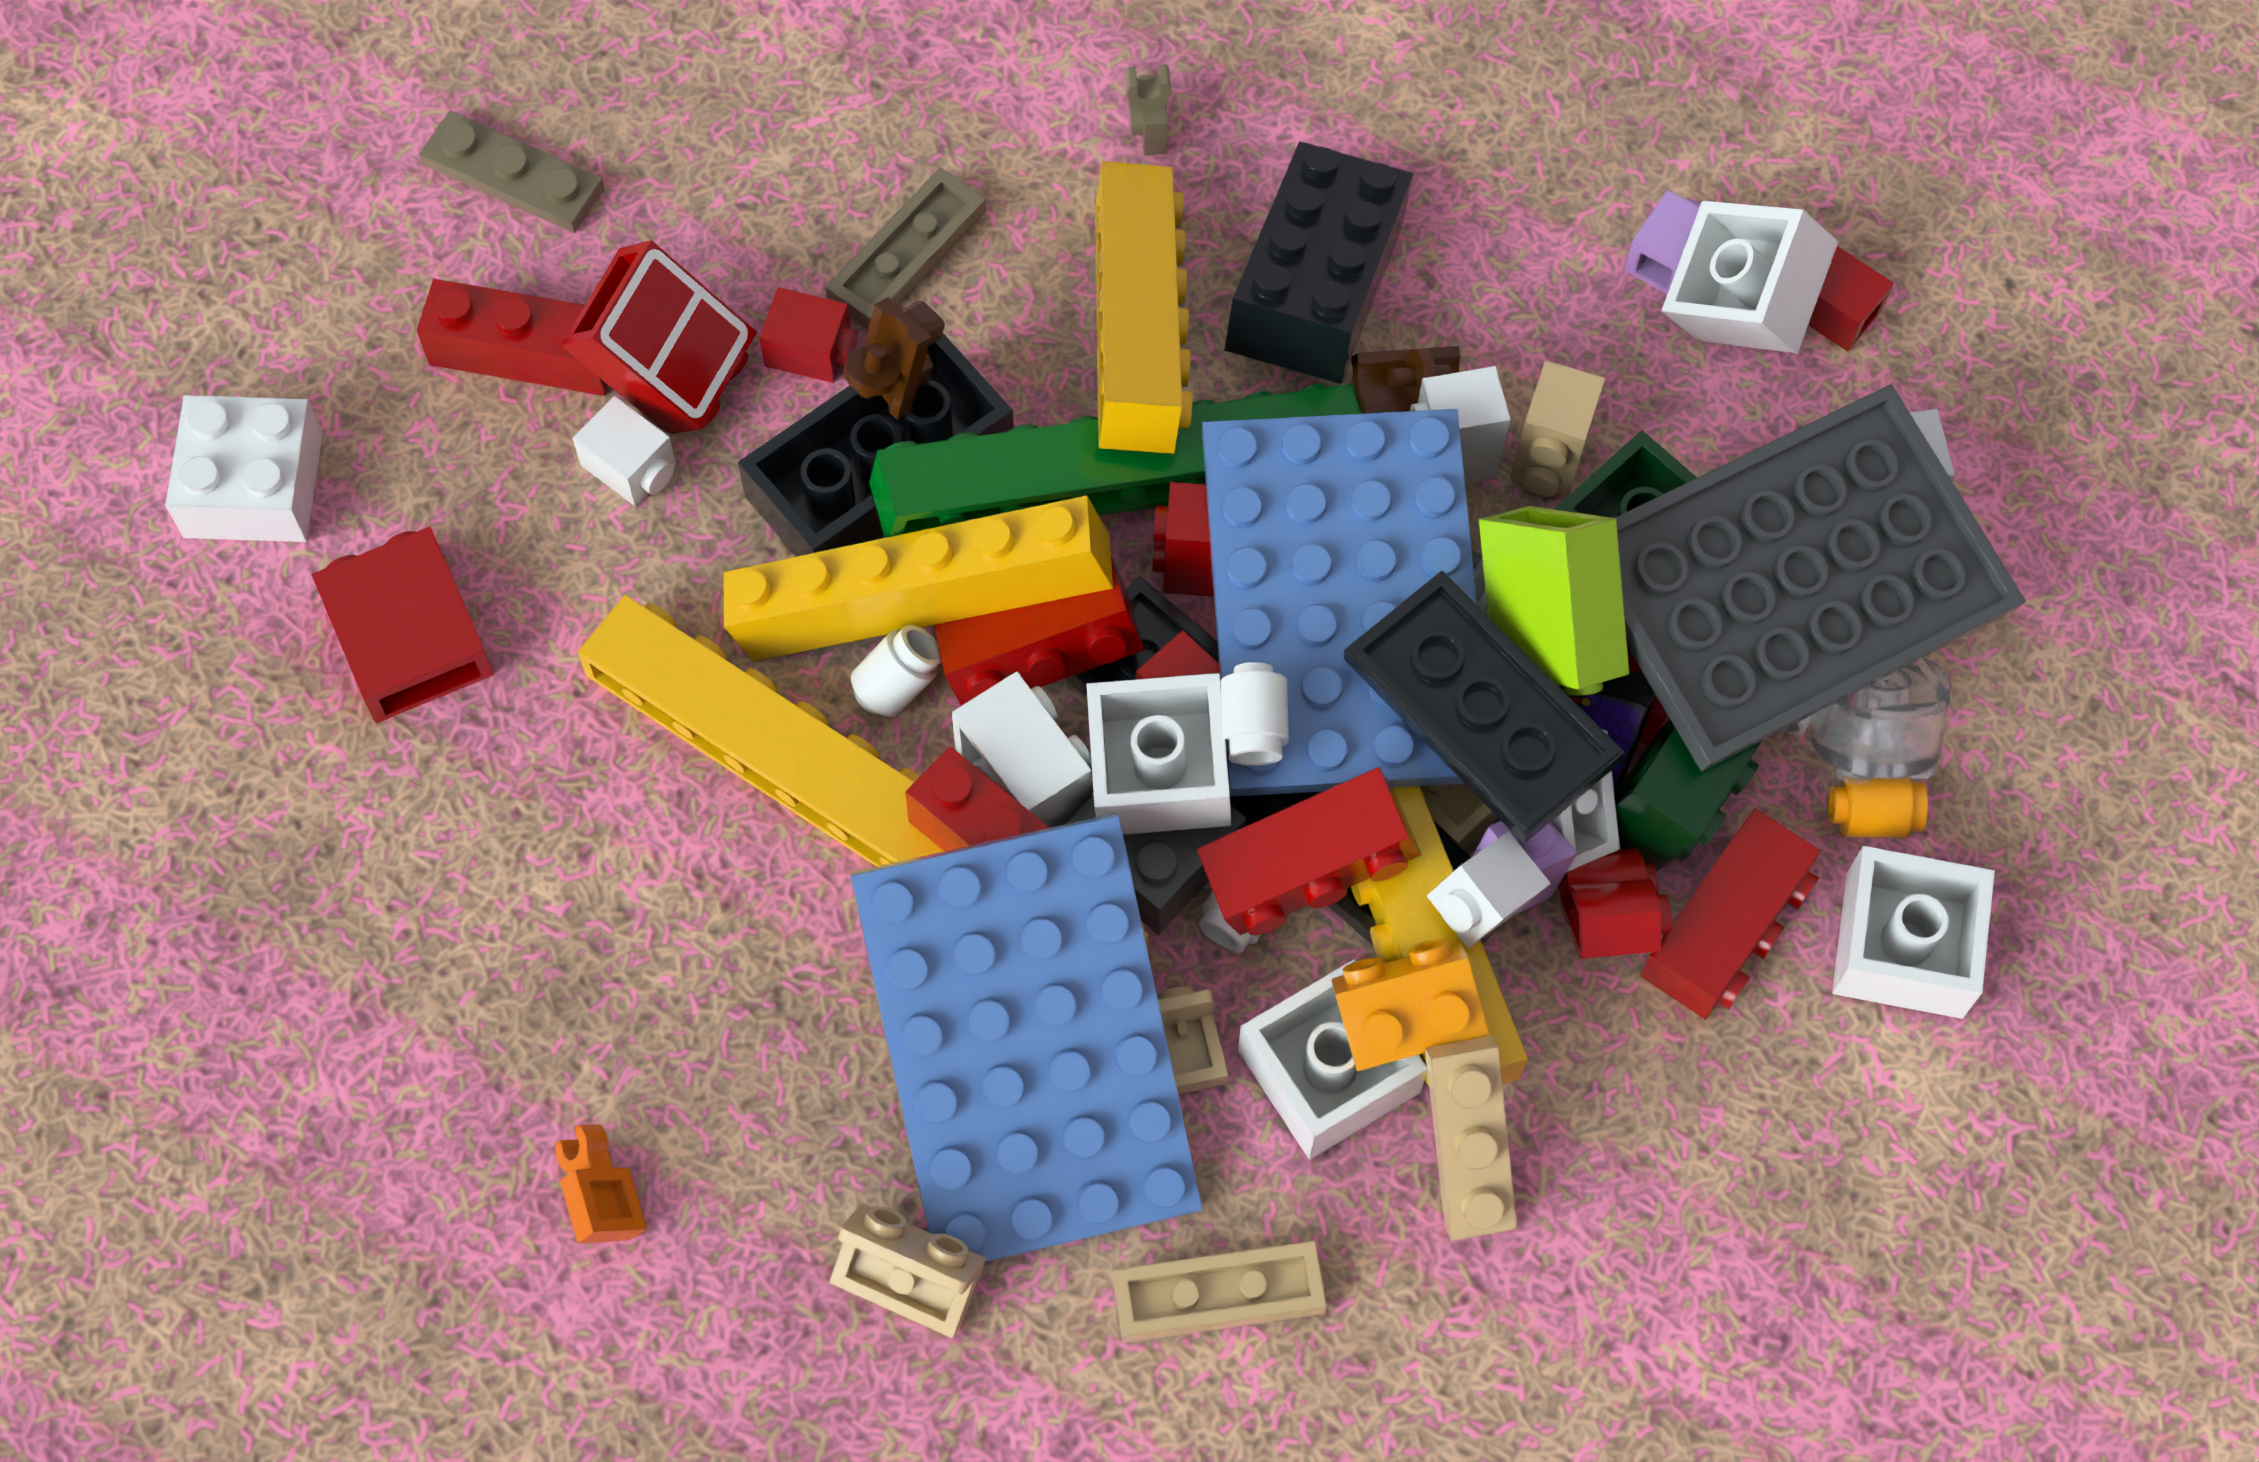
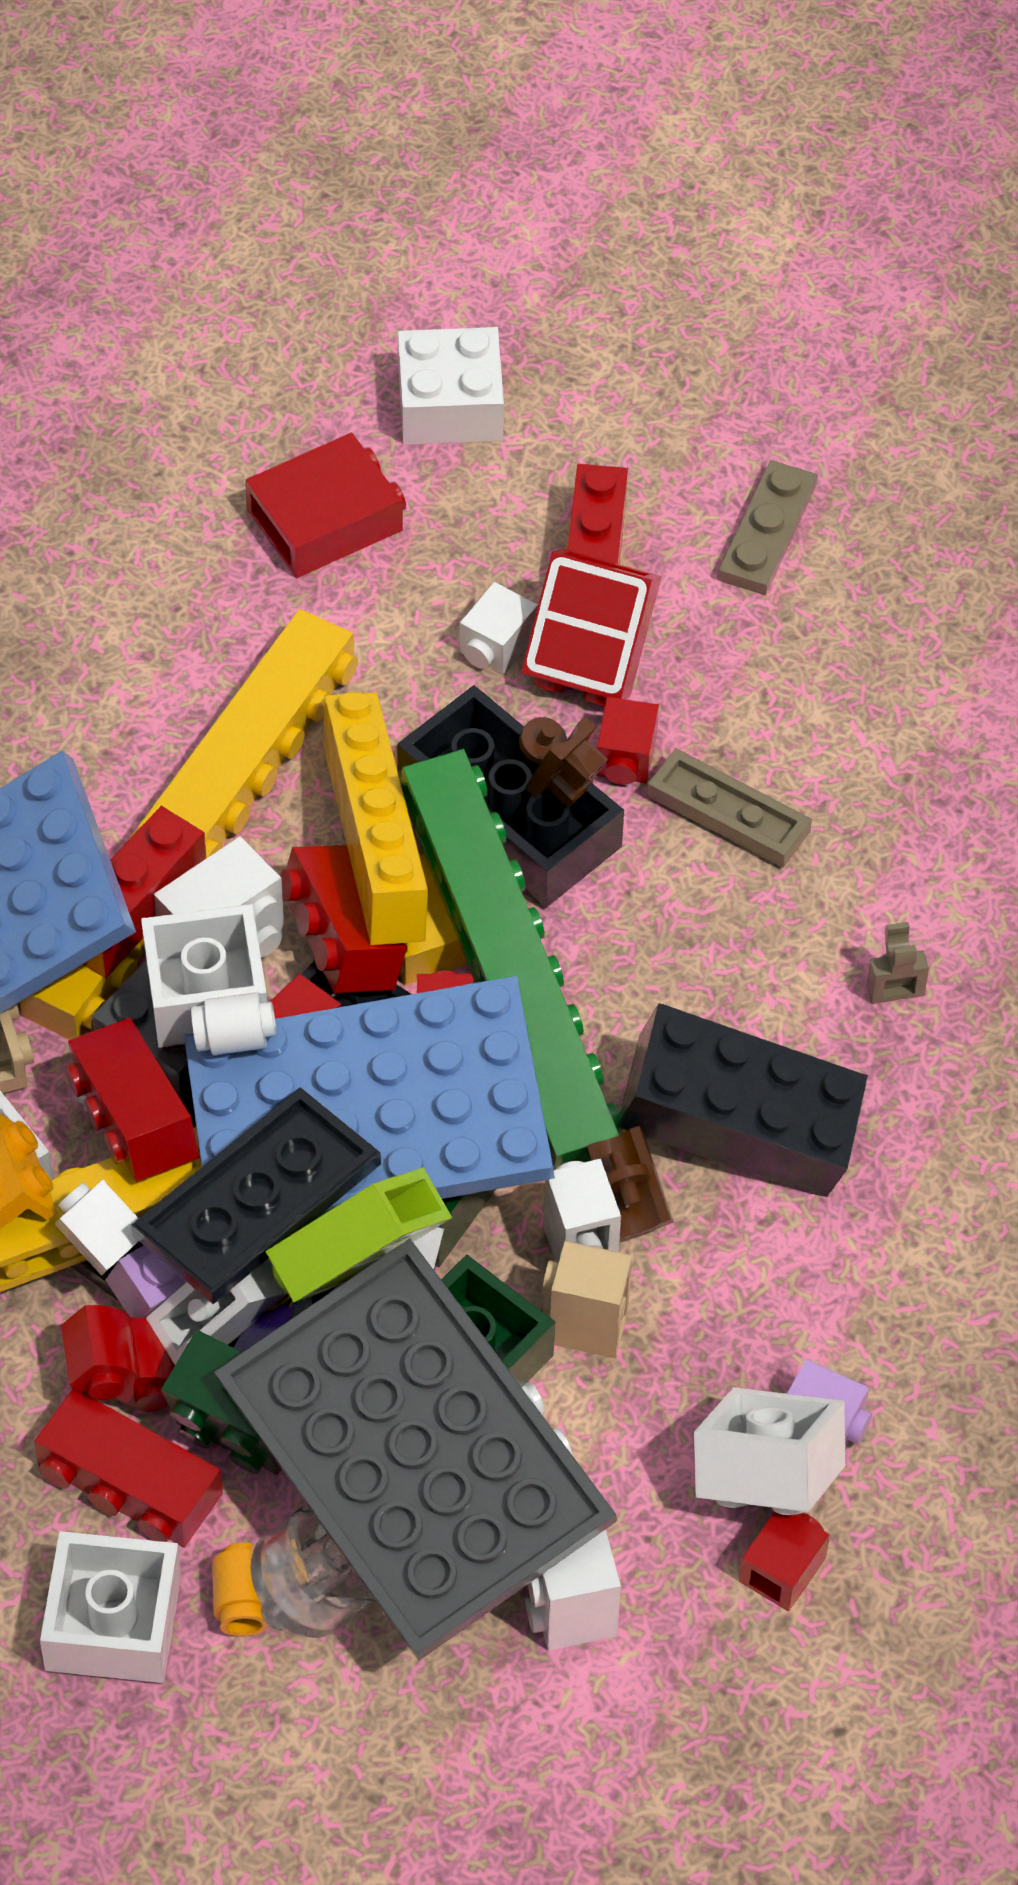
camera: 85 degrees right, 10 degrees down
white brick [851,625,941,717] -> none
yellow brick [1095,161,1192,454] -> none

